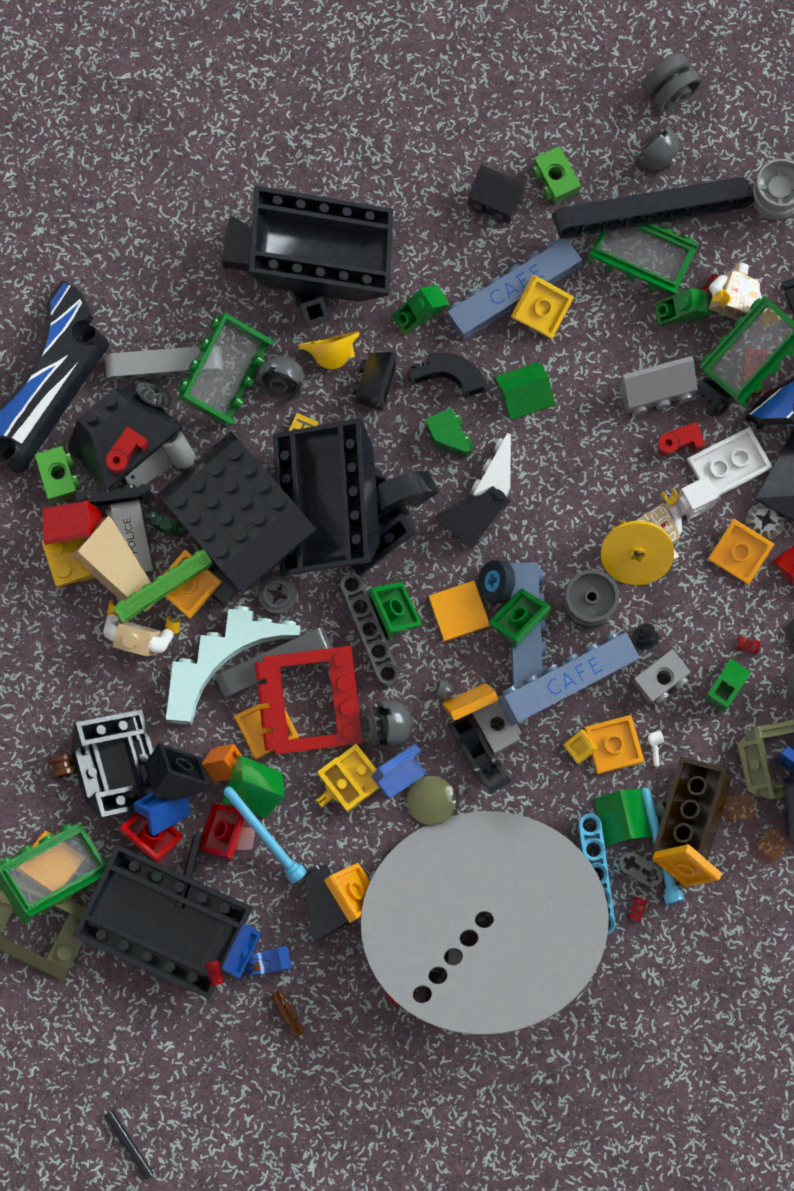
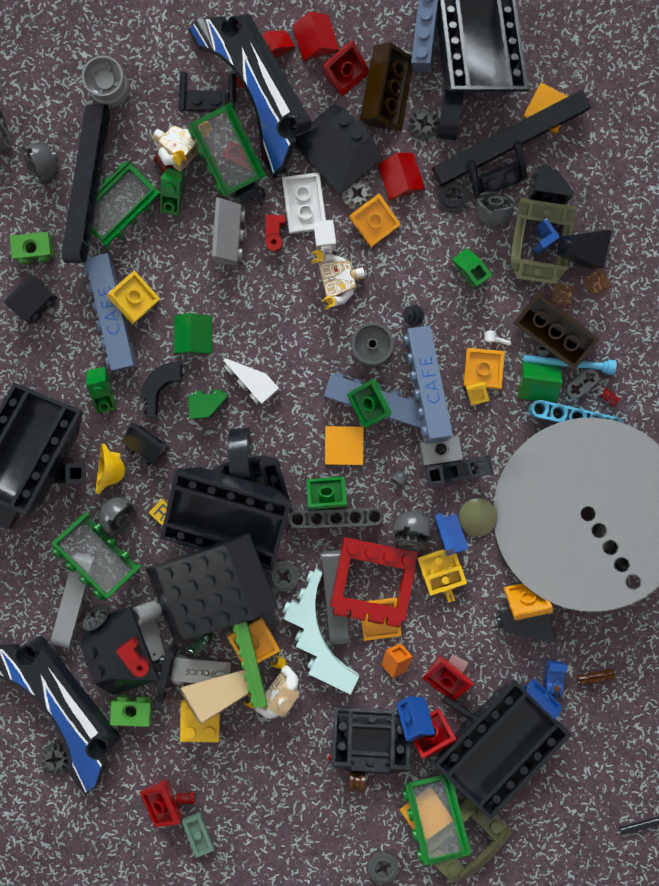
camera: 70 degrees left, 10 degrees up
red slope [43,500,103,545] -> none
black slope [144,743,211,801] -> none
red piece [205,961,224,986] -> none
green slope [222,755,285,819] -> none
medium azure piece [224,787,307,884] -> none
black slope [436,486,511,549] -> none
light orange tile [442,683,499,720] -> none
black bush [478,560,515,603] -> none
yellow piece [601,521,674,585] -> none
light grey brick [632,649,691,705] -> none
light orange tile [652,844,722,887] -> none
red piece [736,636,761,654] -> none

